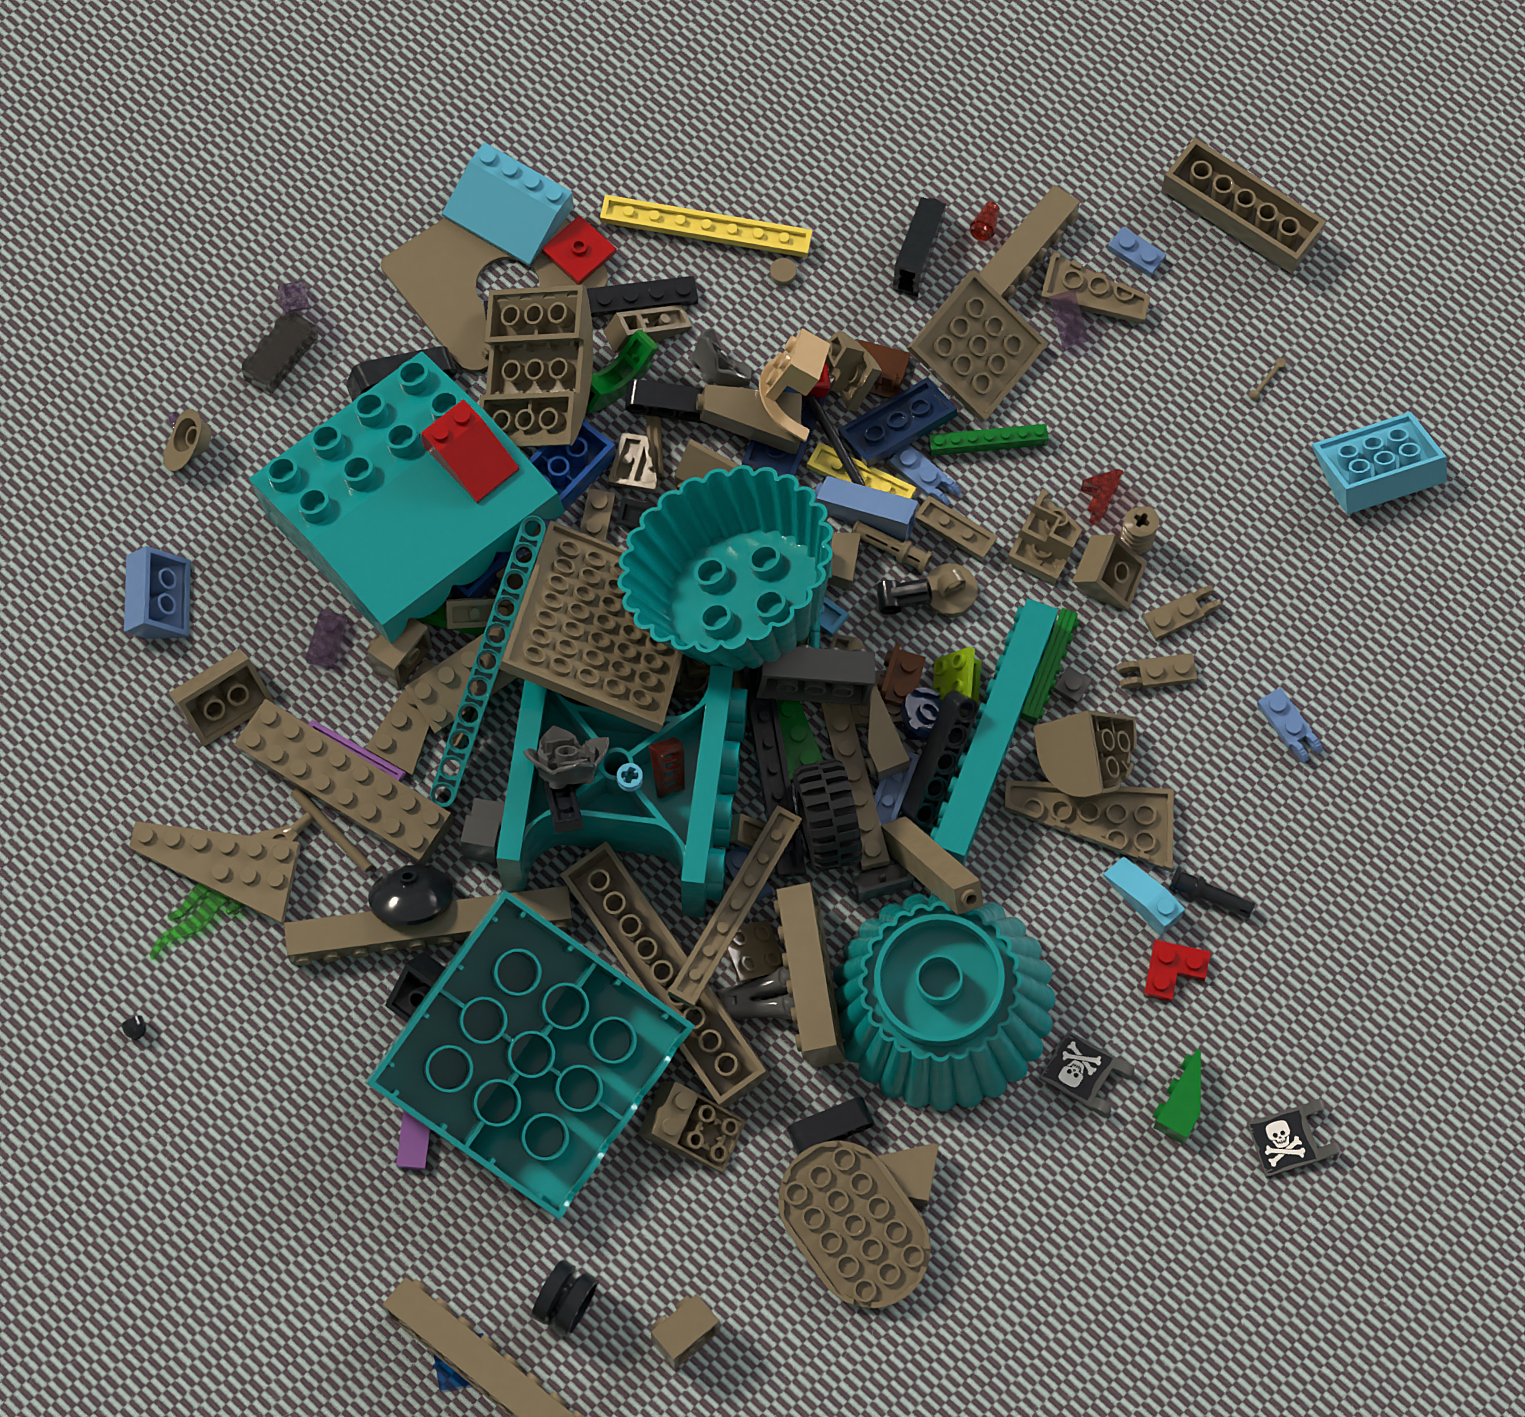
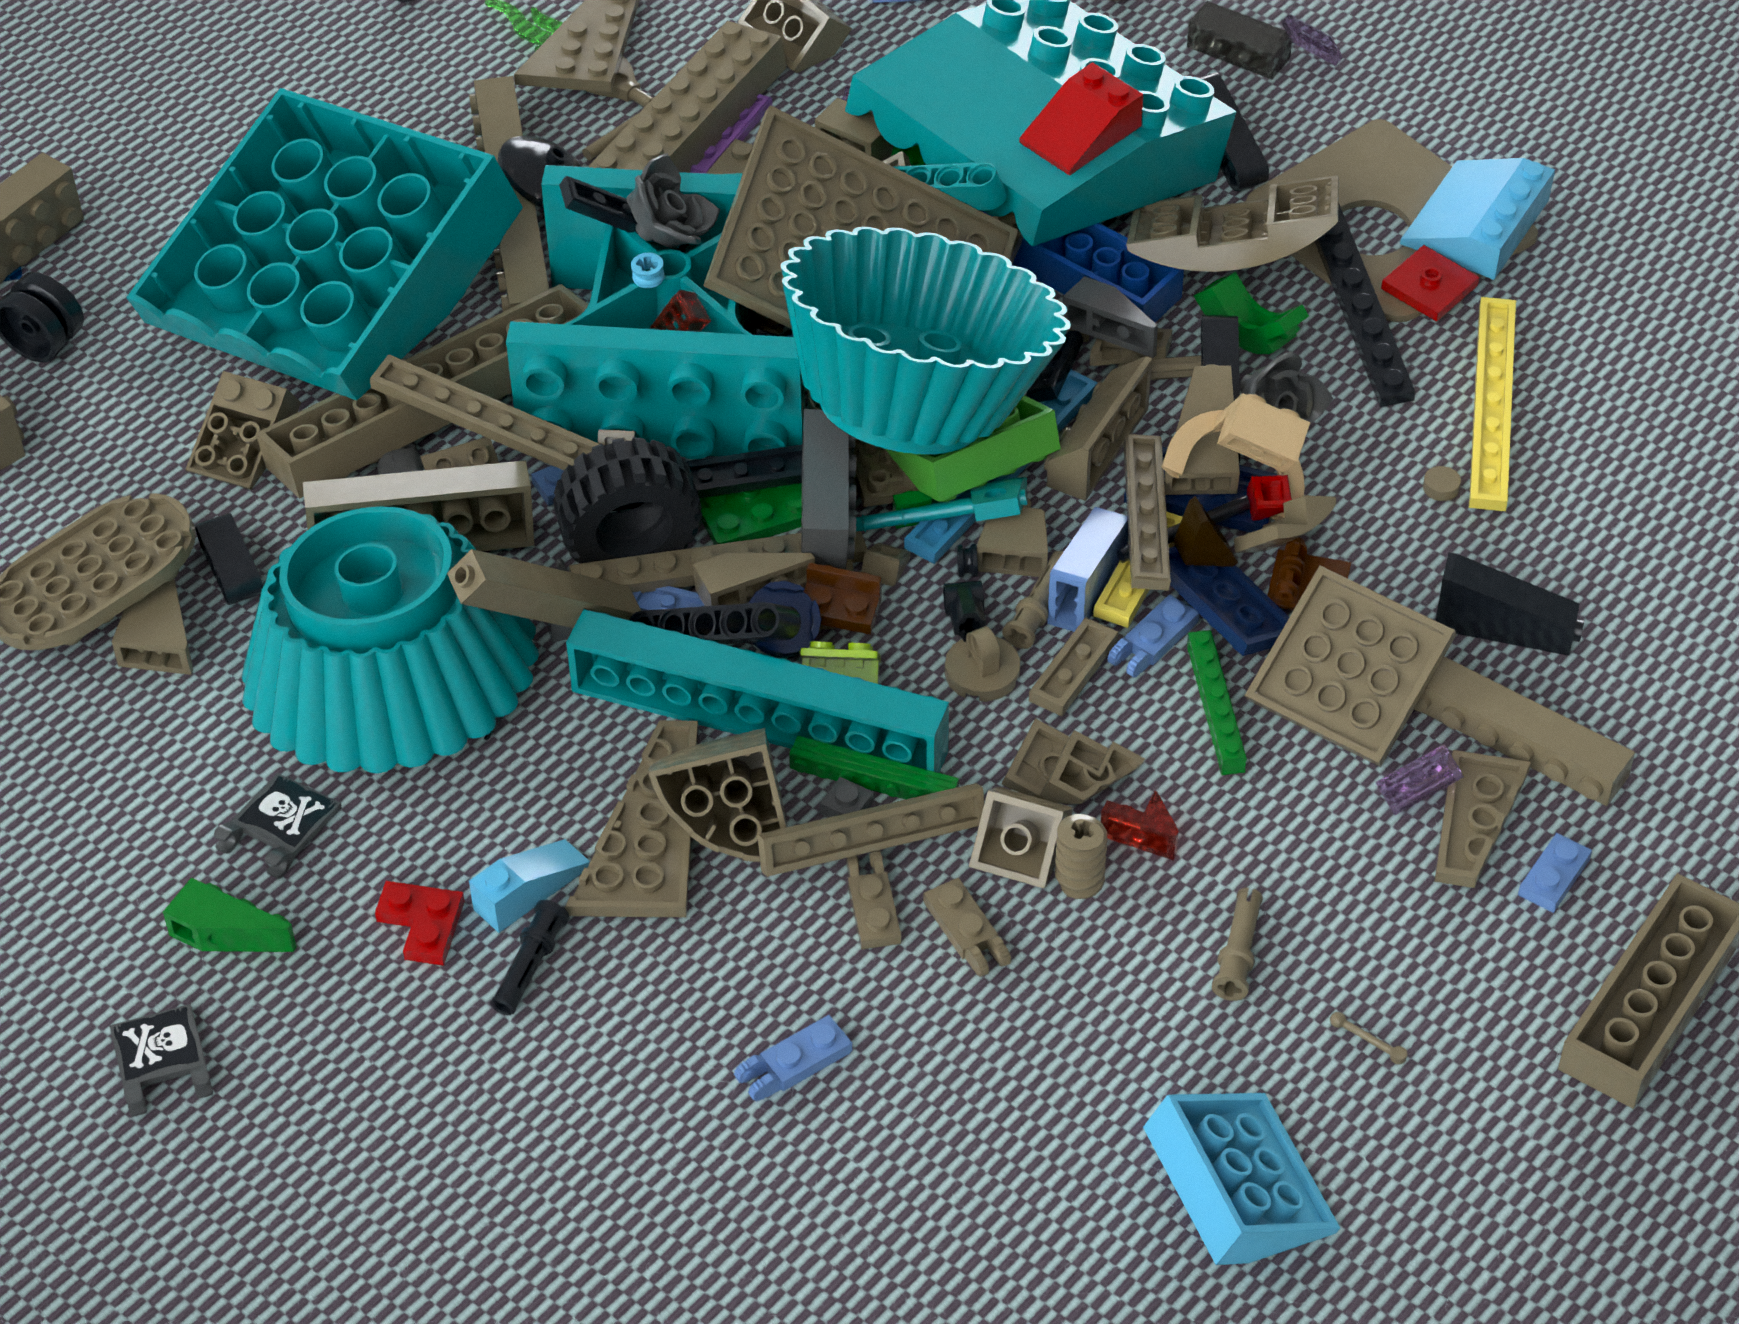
camera: 90 degrees right, 20 degrees down
dark tan slope [603,305,692,353] -> none
clear red cone [970,202,1000,242] -> none
none -> dark tan plate [757,783,984,877]
none -> black bush [957,544,978,578]
none -> dark grey slope [1063,276,1158,358]
none -> dark tan tile [1124,434,1171,591]
none -> dark brown slope [1173,496,1239,567]
none -> dark tan pin [1212,888,1263,1001]

